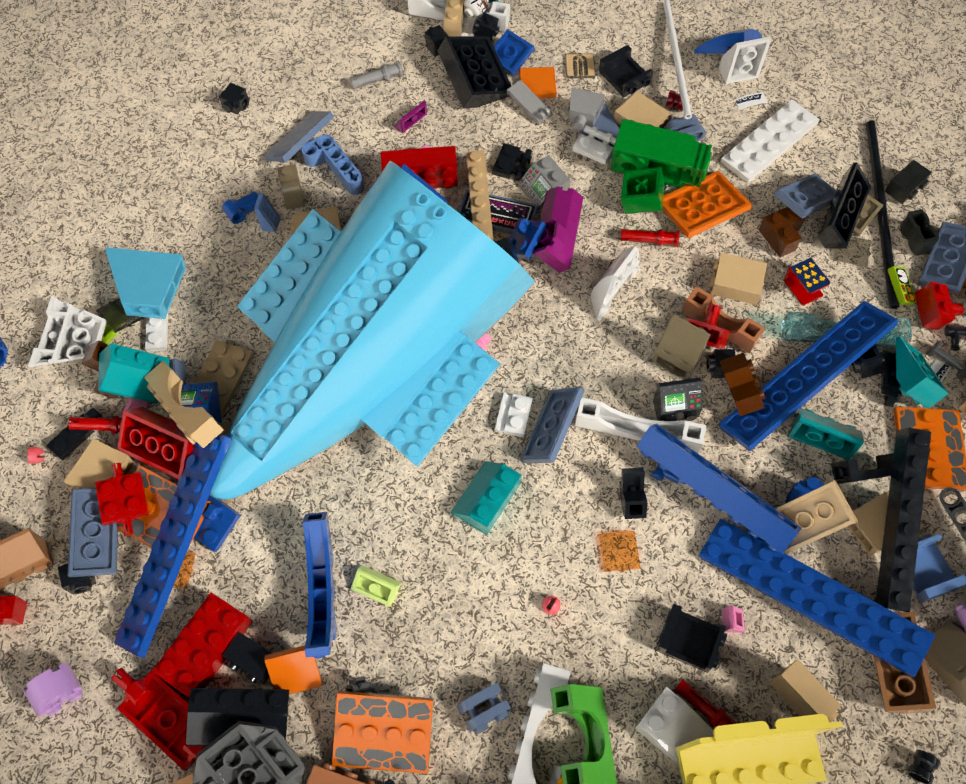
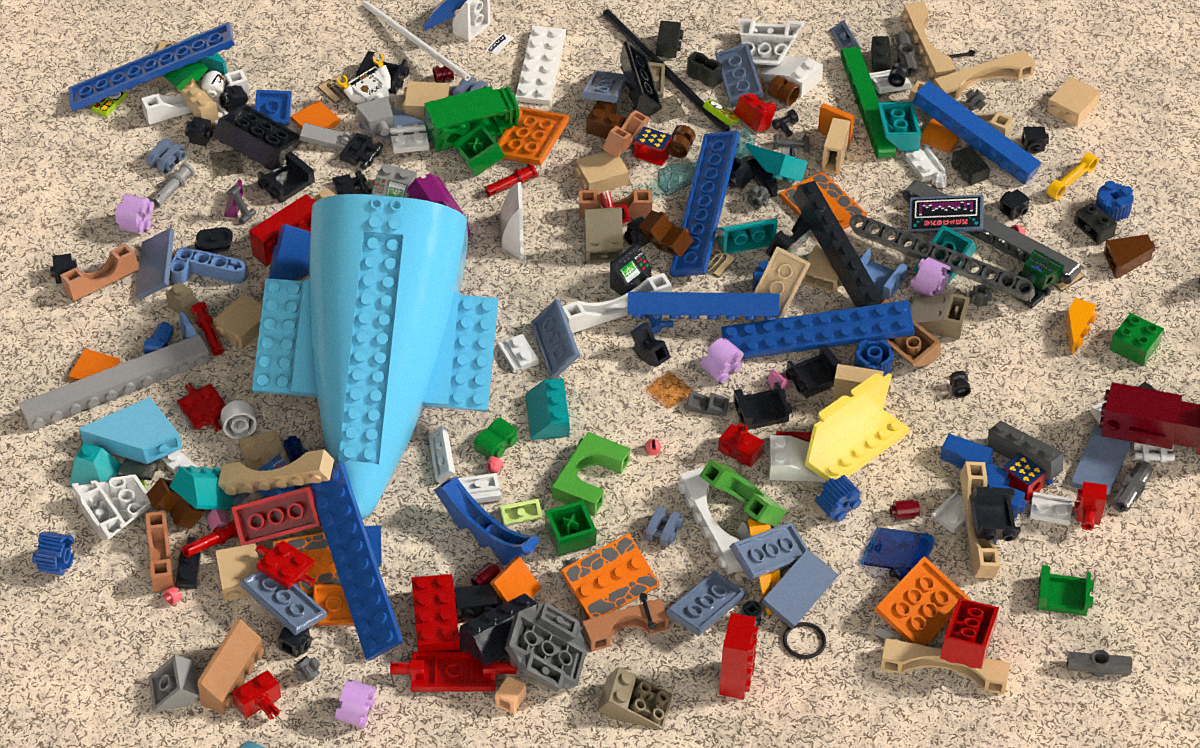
camera: 40 degrees left, 15 degrees down
none -> light grey brick [19,334,210,431]
none -> nougat arch [60,244,139,301]
none -> orange tile [68,349,120,381]
none -> teal slope [69,443,123,487]
none -> lavender brick [115,194,154,234]
none -> nougat arch [145,511,174,592]
none -> sand blue brick [146,138,186,174]
none -> red plate [177,383,226,432]
none -> red pin [190,302,225,356]
none -> black brick [194,227,233,253]
none -> clear smoke piece [210,150,244,177]
none -> white piece [220,400,257,439]
none -> dark grey piece [226,185,256,225]
none -> black panel [257,151,315,203]
none -> clear blue piece [283,435,309,463]
none -> dark grey gear [294,656,321,682]
none -> orange tile [313,584,354,626]
none -> white torso [336,53,391,104]
none -> black plate [339,133,384,170]
none -> white plate [428,425,455,483]
none -> white plate [458,473,501,503]
none -> dark red brick [471,562,501,586]
none -> green brick [474,417,518,459]
none -> coral hinge [486,456,503,473]
none -> green brick [545,500,597,556]
none -> bright green arch [551,432,630,516]
none -> nougat arch [602,110,650,158]
none -> reddish brown wheel [666,125,696,158]
none -> dark grey slope [686,391,729,416]
none -> lavender brick [700,338,744,384]
none -> piece [707,246,737,278]
none -> red brick [718,424,765,468]
none -> dark grey gear [747,185,770,208]
none -> black panel [785,345,841,399]
none -> blue brick [854,339,894,377]

